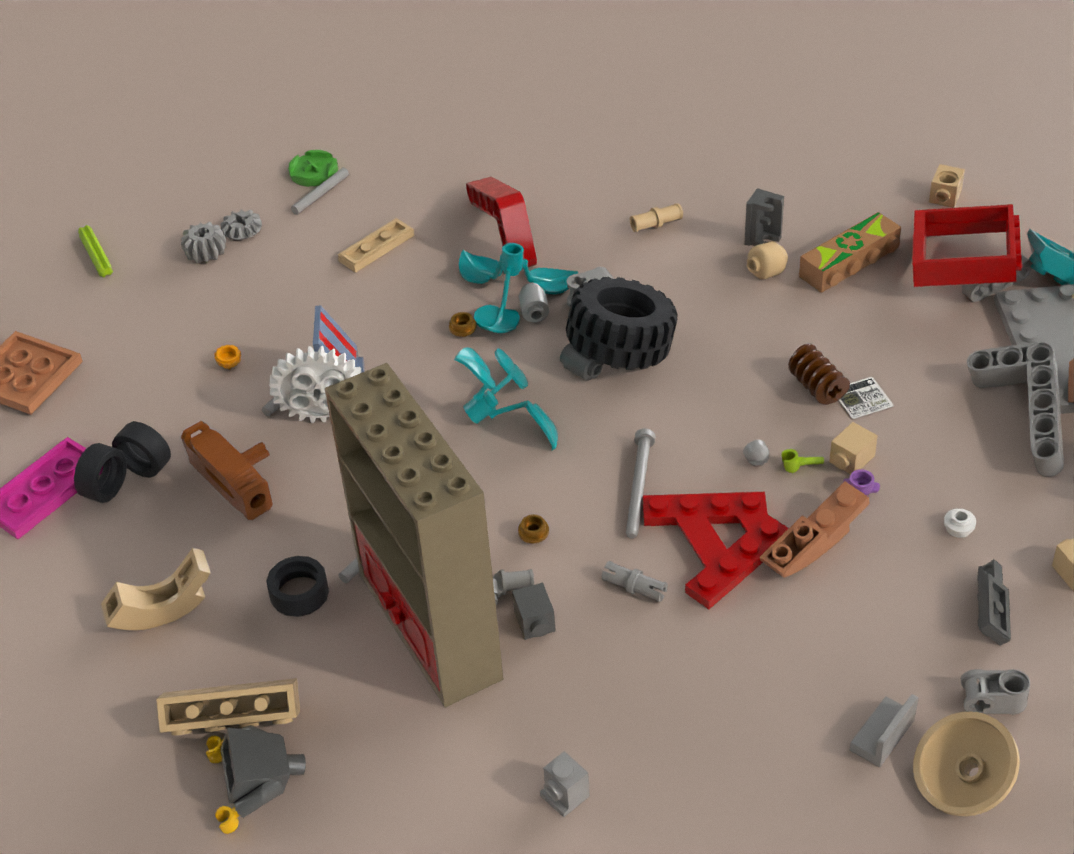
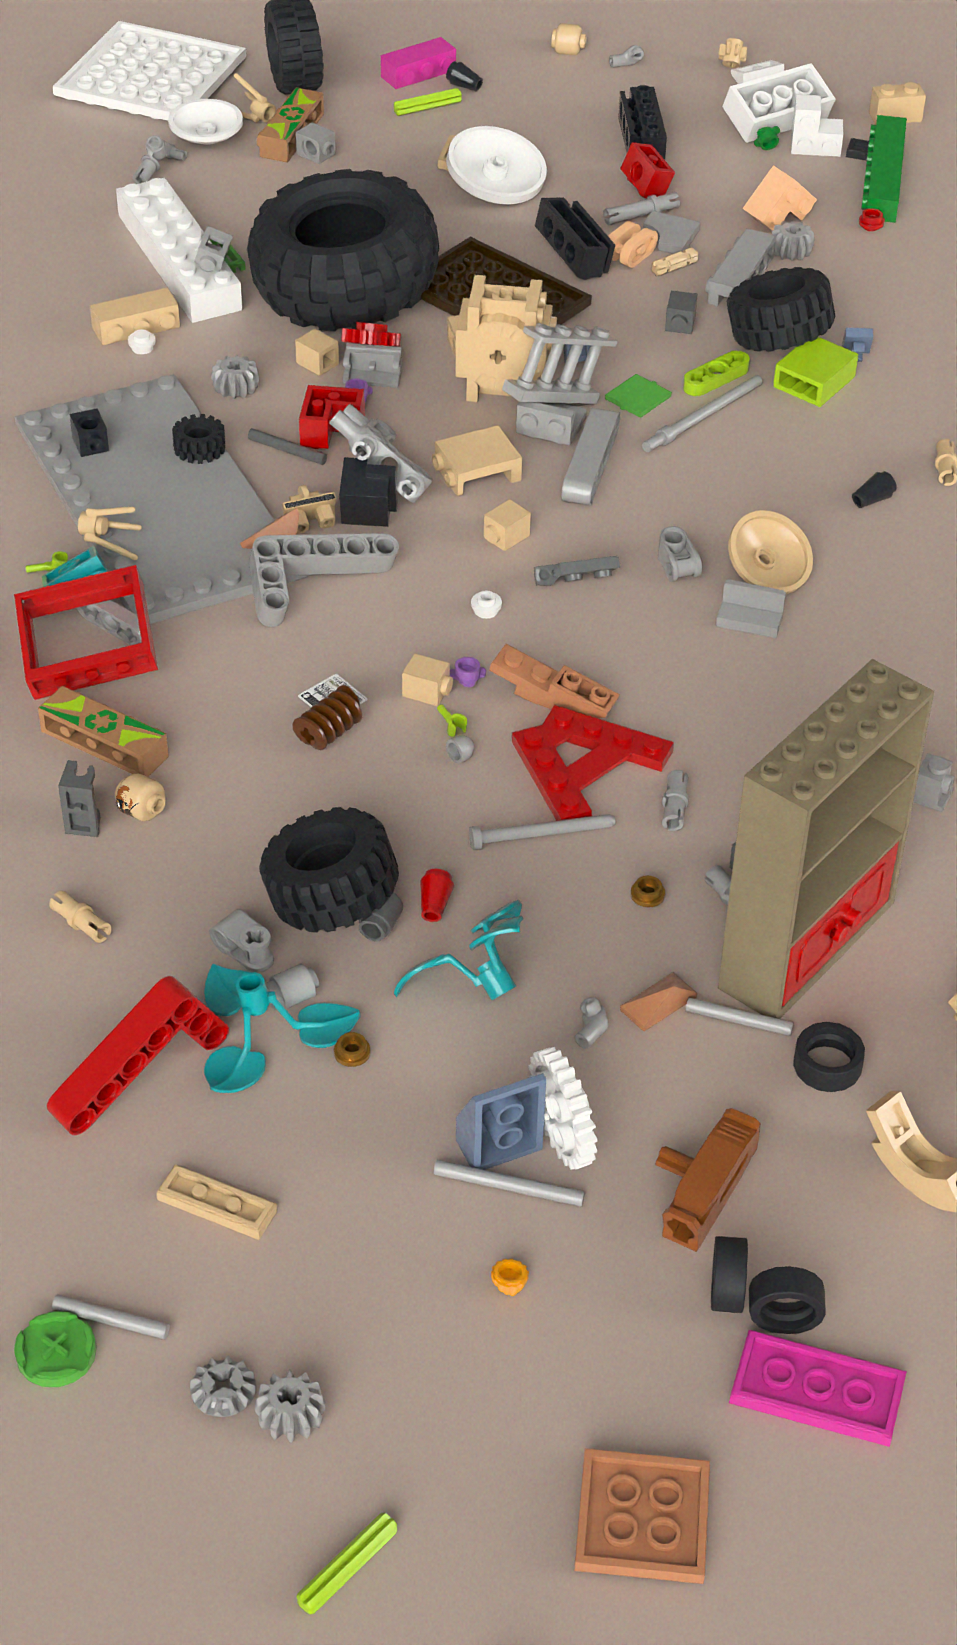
camera: 115 degrees left, 0 degrees up
none -> red cone [420,868,454,922]

